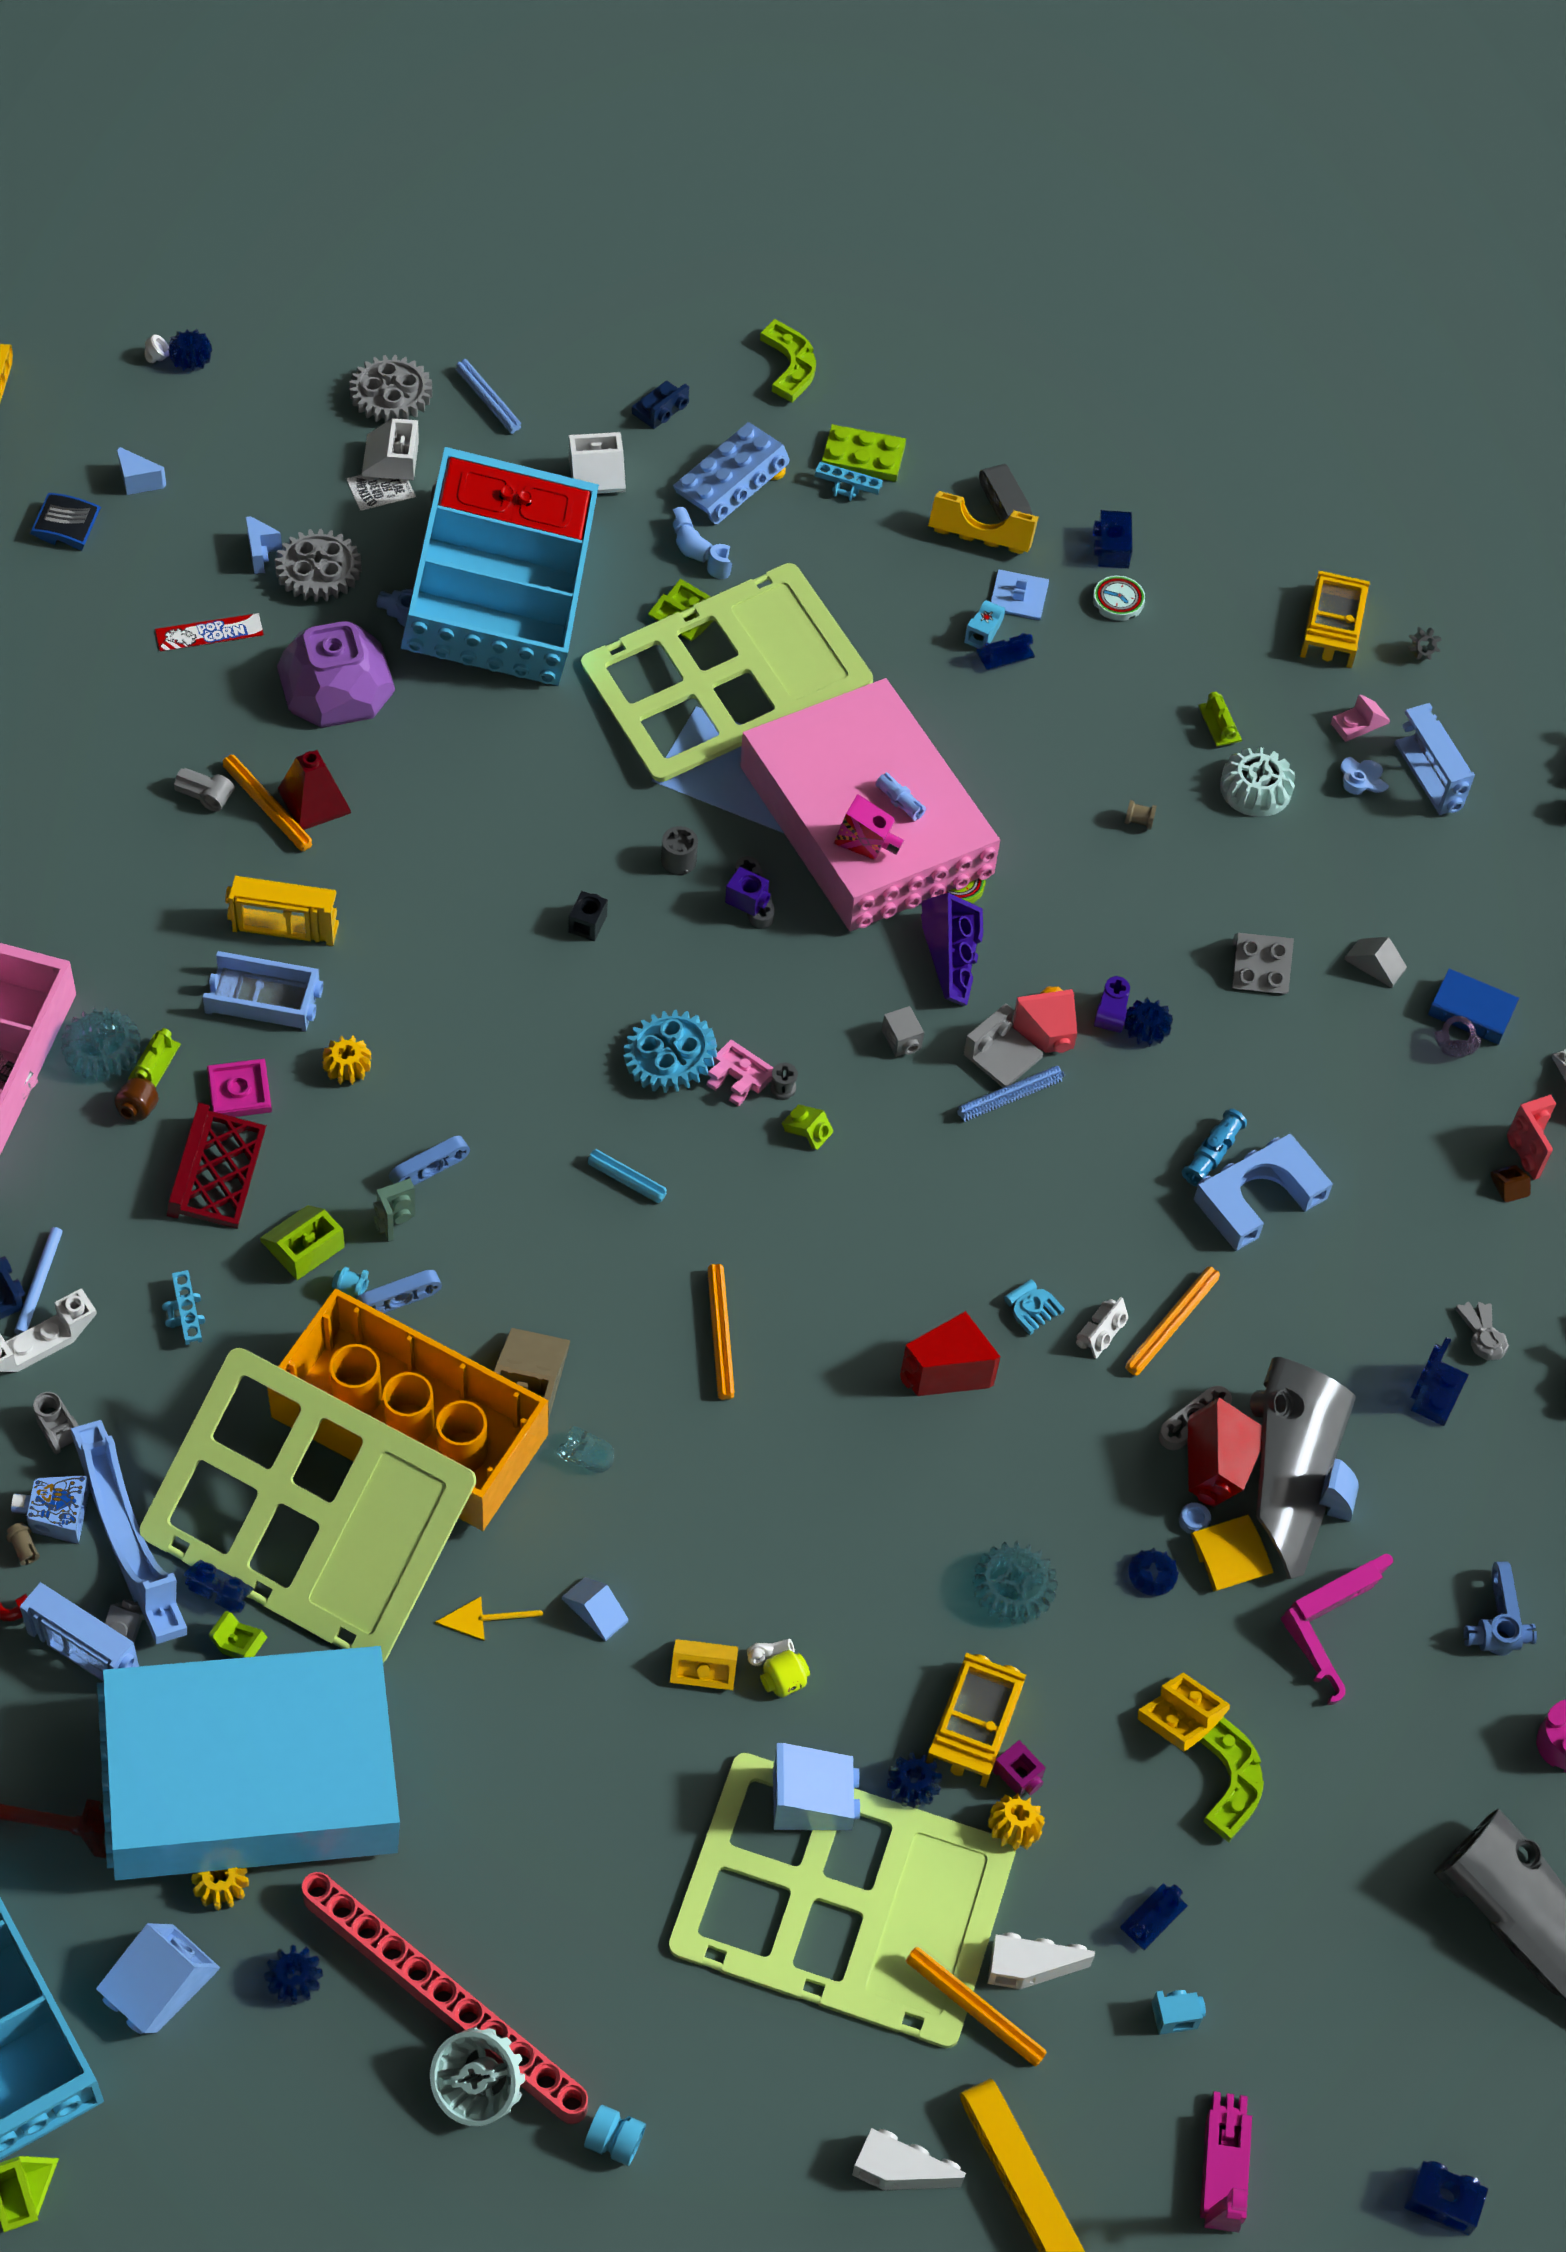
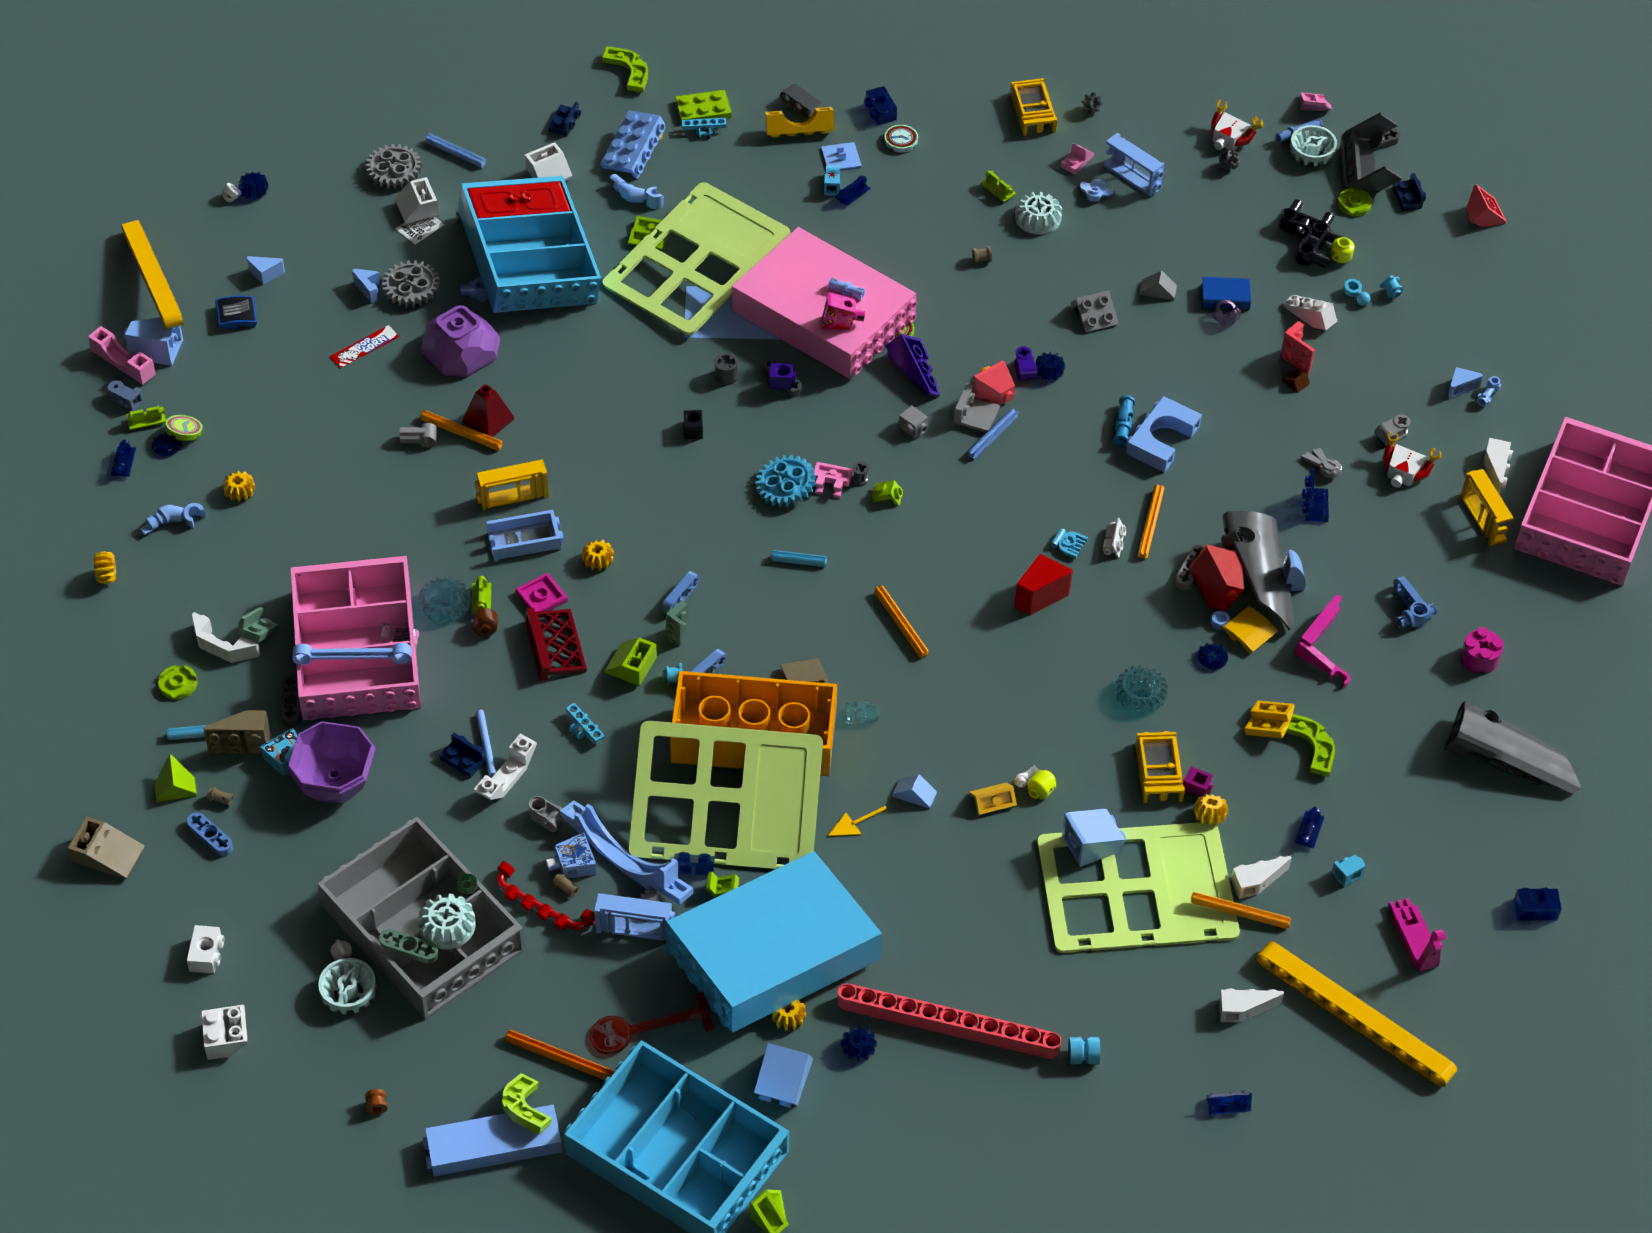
camera: 20 degrees left, 5 degrees down
light aqua gear [430,2027,525,2126] -> none
clear blue gear [887,1752,942,1809] -> none

